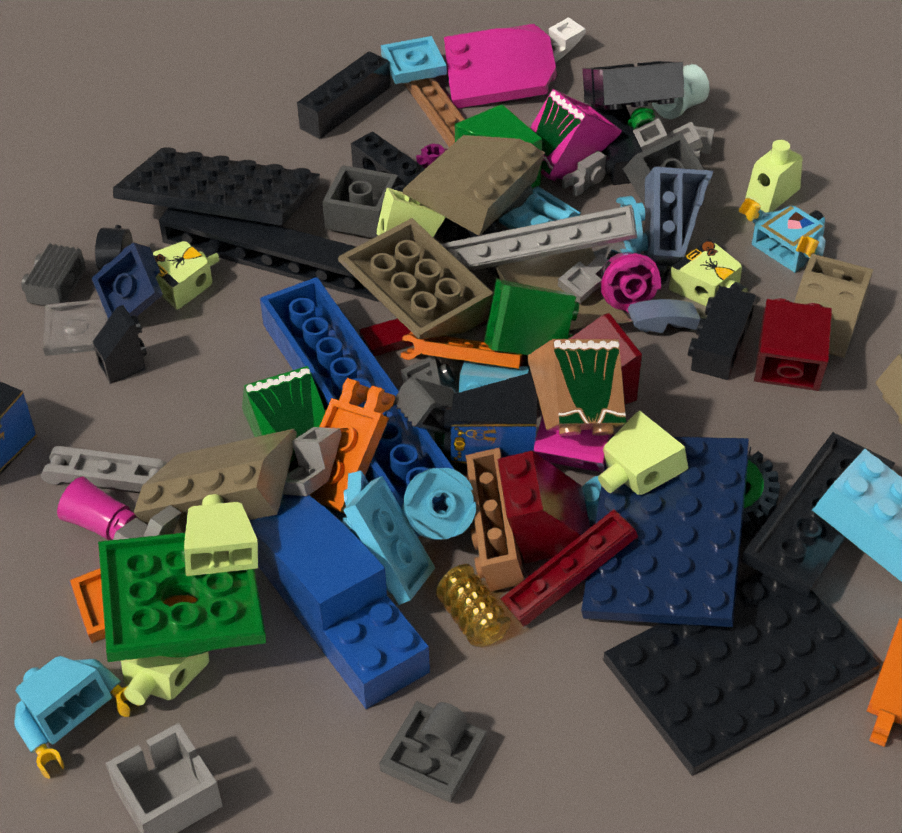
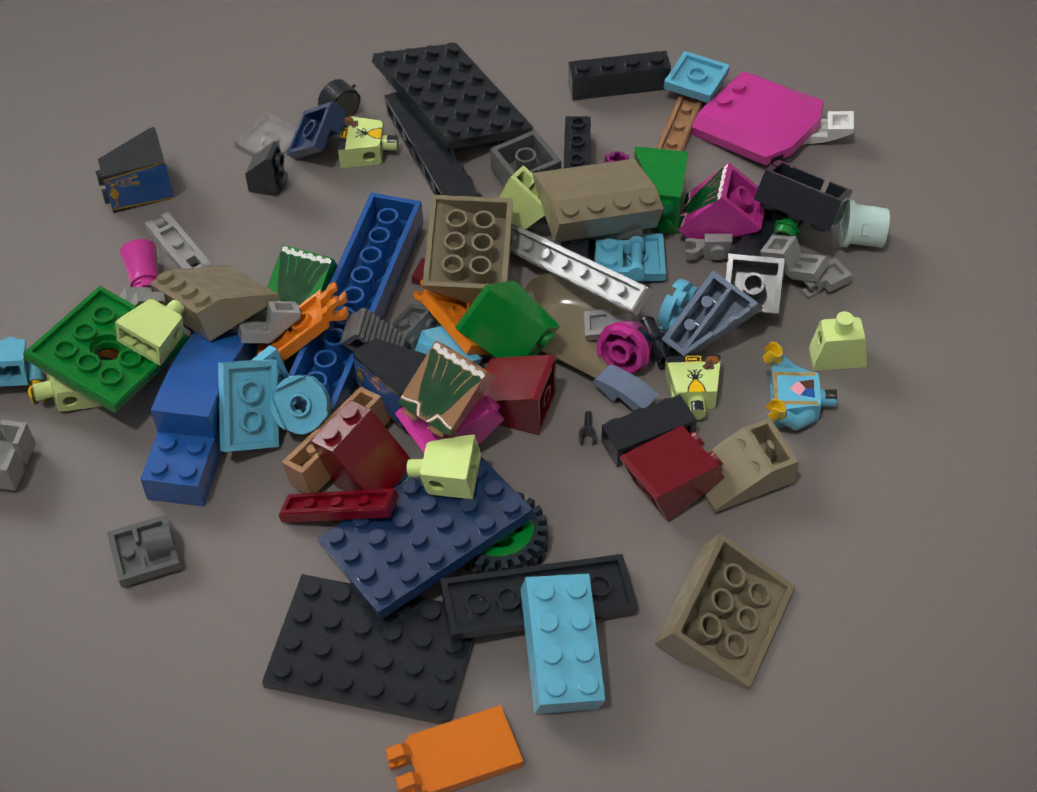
camera: 45 degrees right, 5 degrees up
dark grey brick [21,243,86,309] -> none
clear yellow piece [436,564,511,647] -> none
none -> black hand [579,411,596,445]

